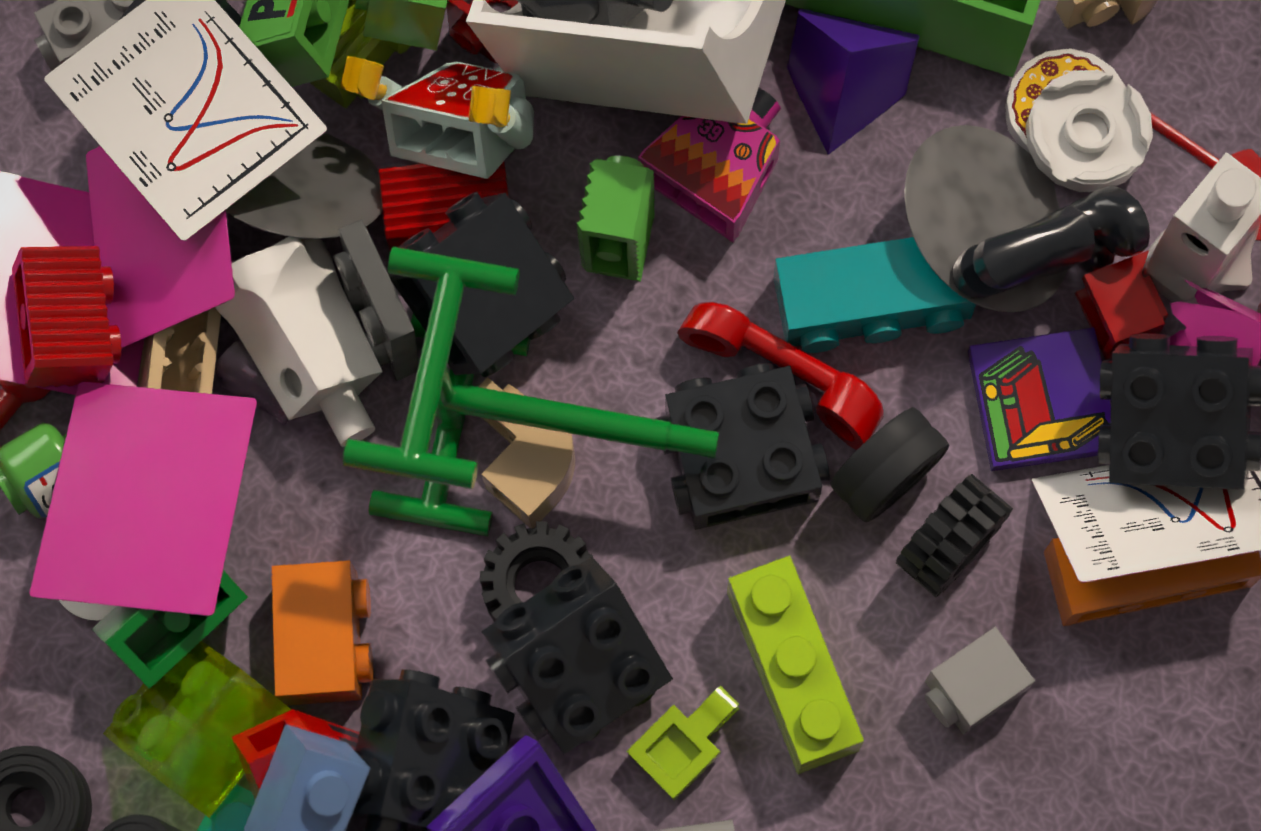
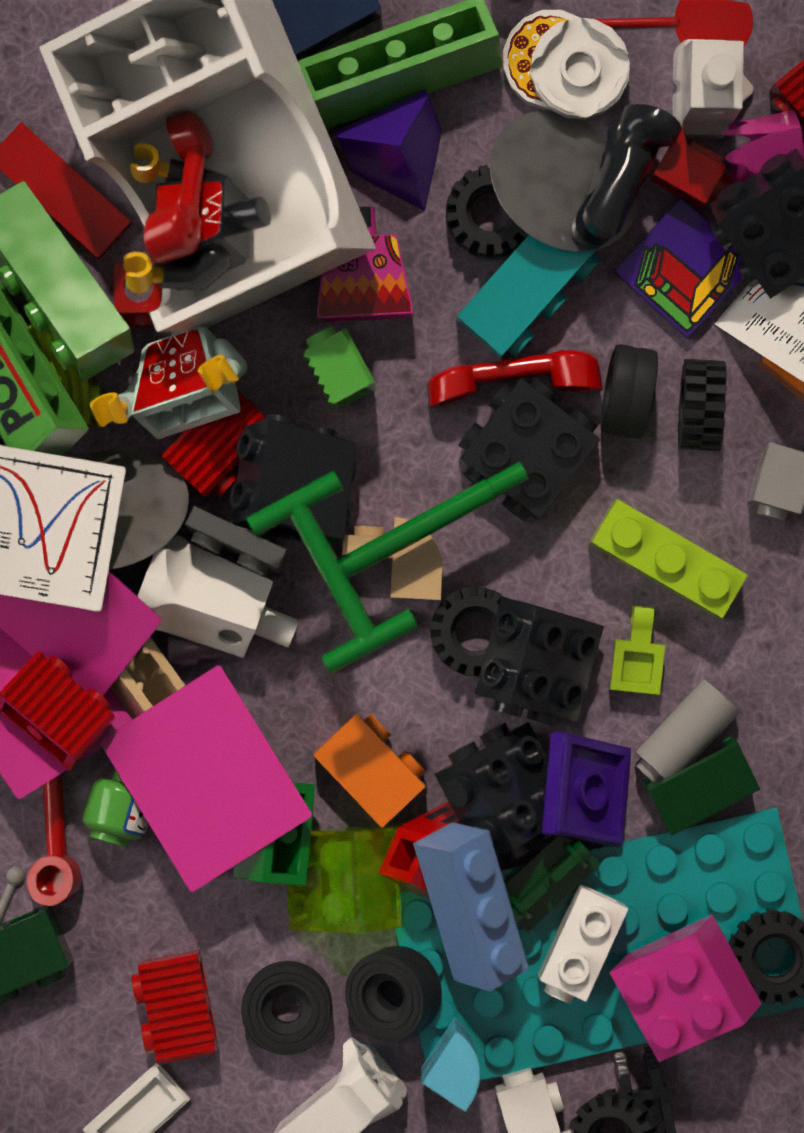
camera: 45 degrees left, 15 degrees up
none -> black tyre [446,165,529,259]

